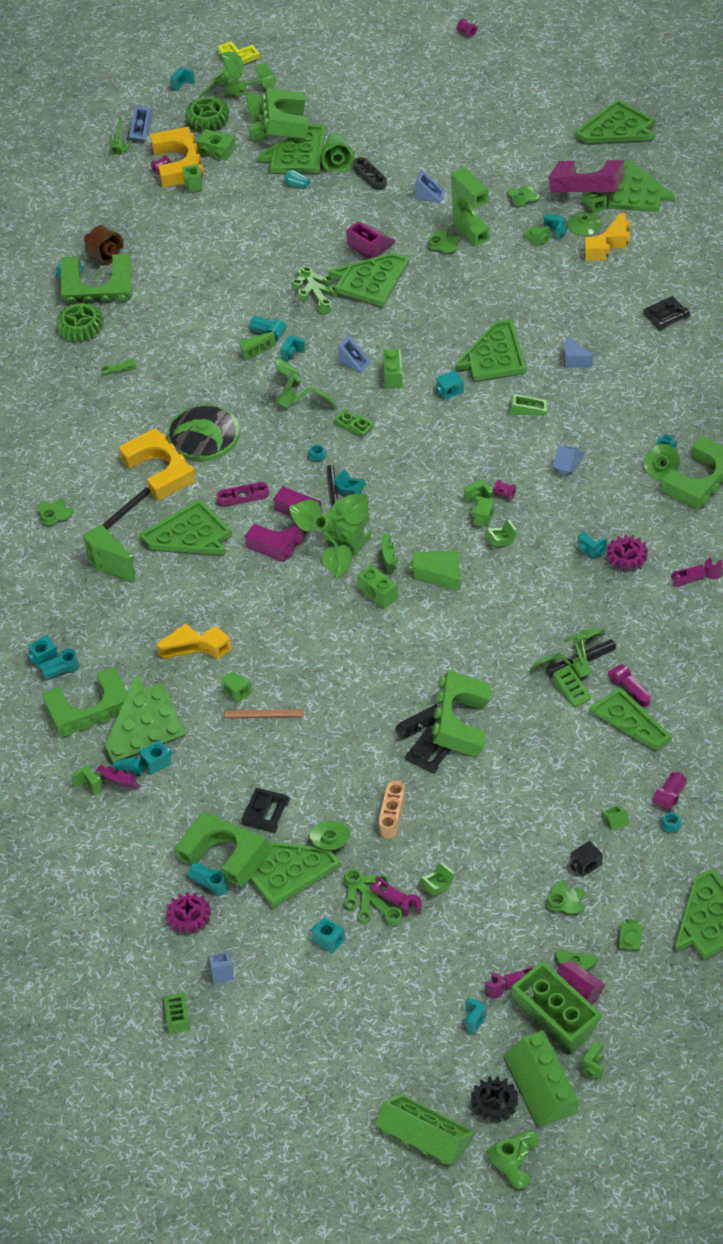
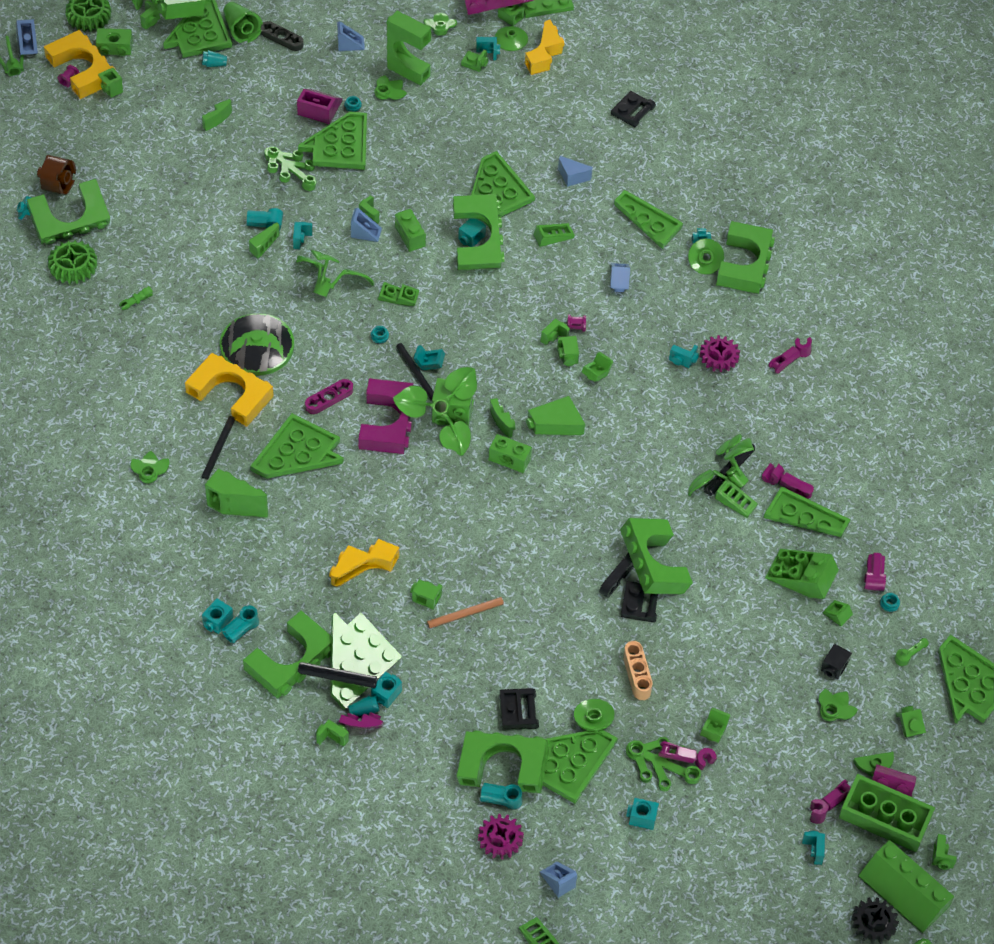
camera: 30 degrees left, 5 degrees up
none -> bright green slope [202,99,232,131]
none -> black axle [298,662,378,688]
none -> teal plate [344,96,362,112]
none -> bright green bracket [359,195,379,224]
none -> bright green arch [453,194,505,270]
none -> bright green wing [614,190,683,249]
none -> bright green slope [765,549,839,599]
none -> bright green piece [894,638,929,666]

